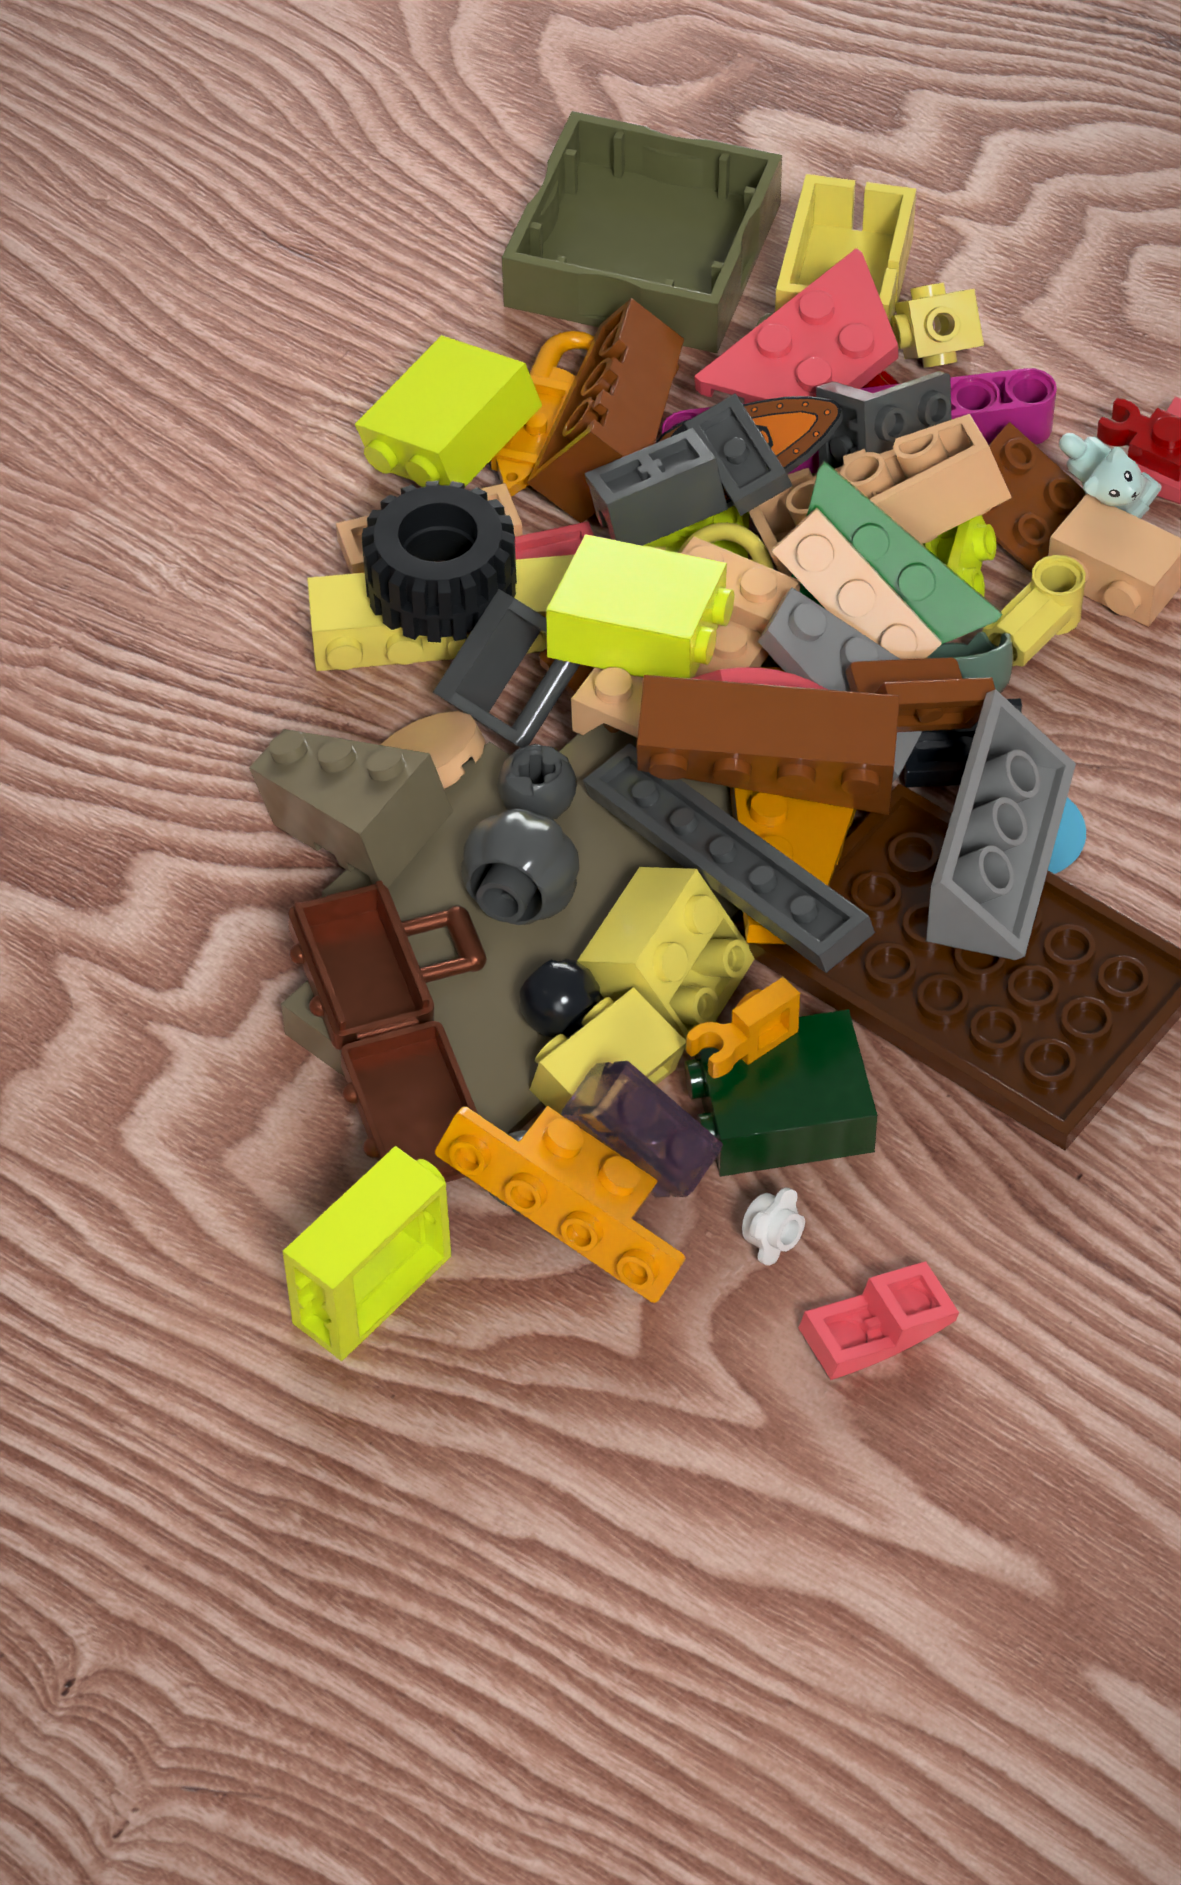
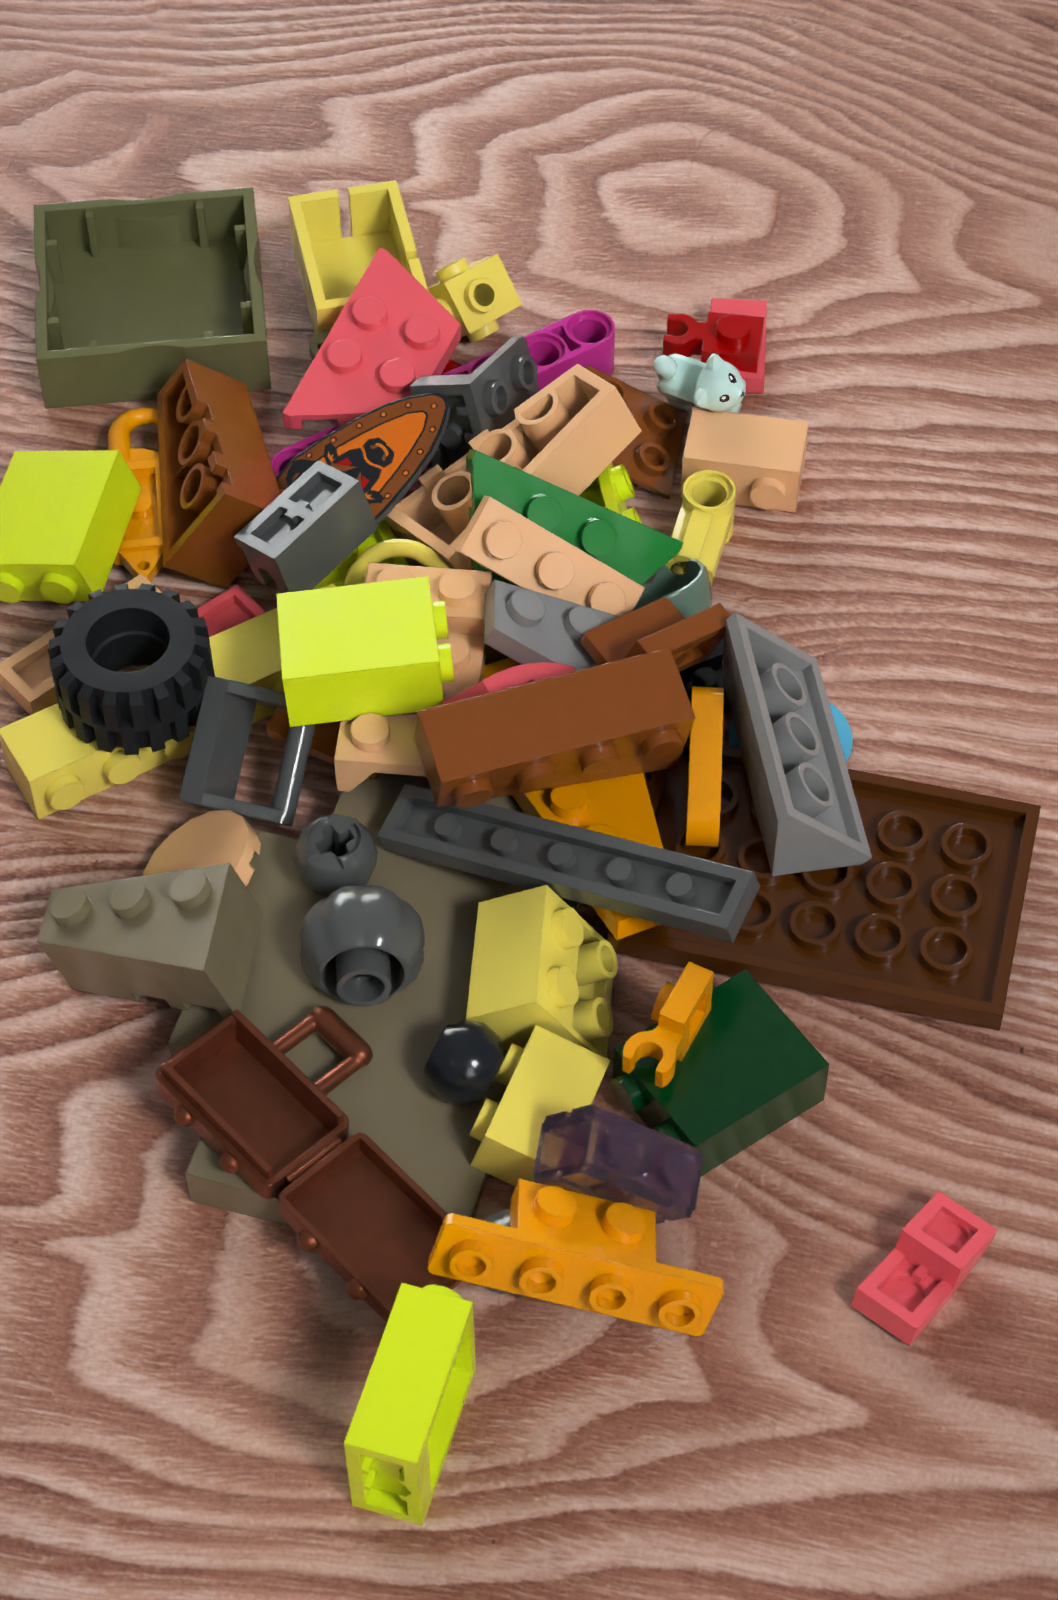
camera: 25 degrees left, 0 degrees up
dark grey plate [684,393,793,516] -> none
white plate [742,1188,805,1265] -> none
none -> light orange beam [685,686,724,847]

